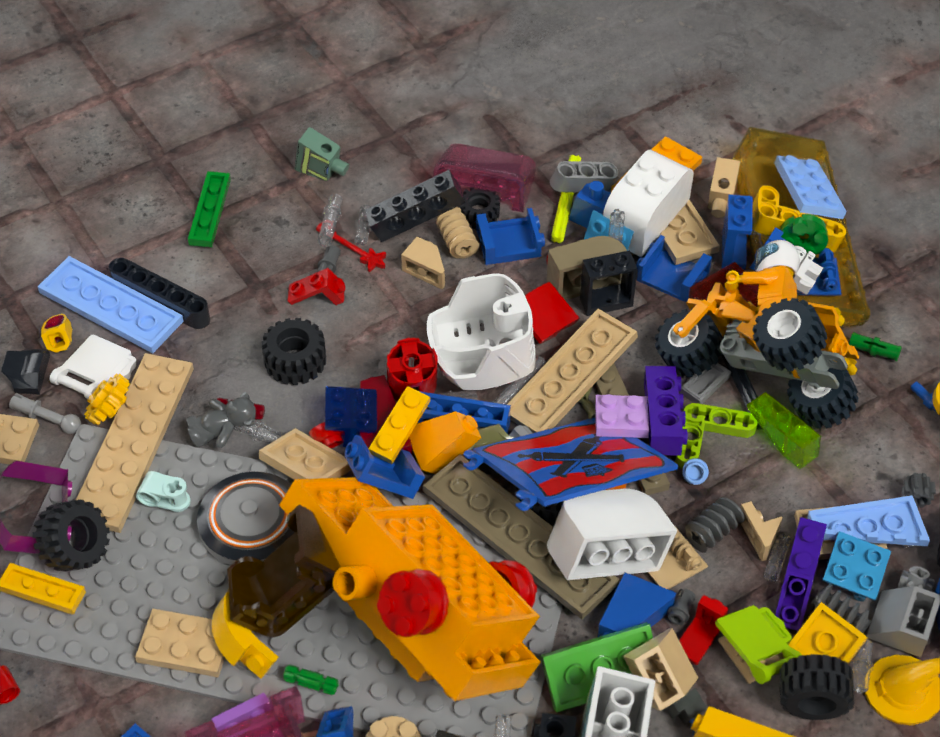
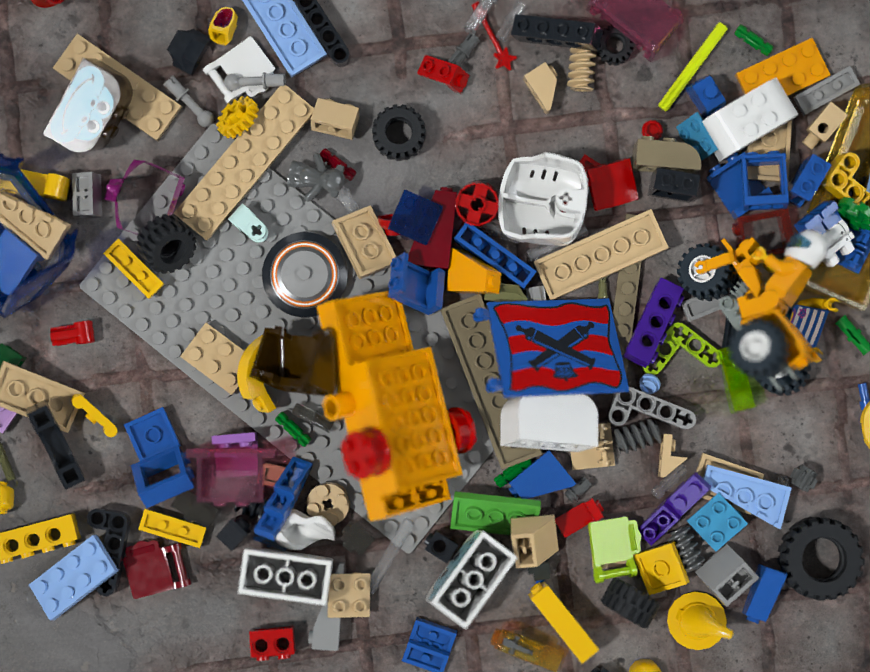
camera: 20 degrees right, 35 degrees up
yellow plate [368,386,431,464] -> none
blue panel [476,208,545,265] -> none
light grey beam [549,161,619,192] -> none
lavender plate [595,394,649,438] -> none
clear axle [608,209,625,243] -> none
clear axle [850,639,874,694] -> none
light grey gear [898,566,935,591] -> none
none -> light grey pin [224,72,286,91]
none -> clear smoke axle [292,403,335,433]
none -> tan brick [311,98,359,140]
none -> green axle [494,459,532,488]
none -> light grey beam [607,387,696,429]
none -> green axle [734,25,773,56]
none -> blue window [740,151,789,211]
none -> light grey plate [793,66,860,116]

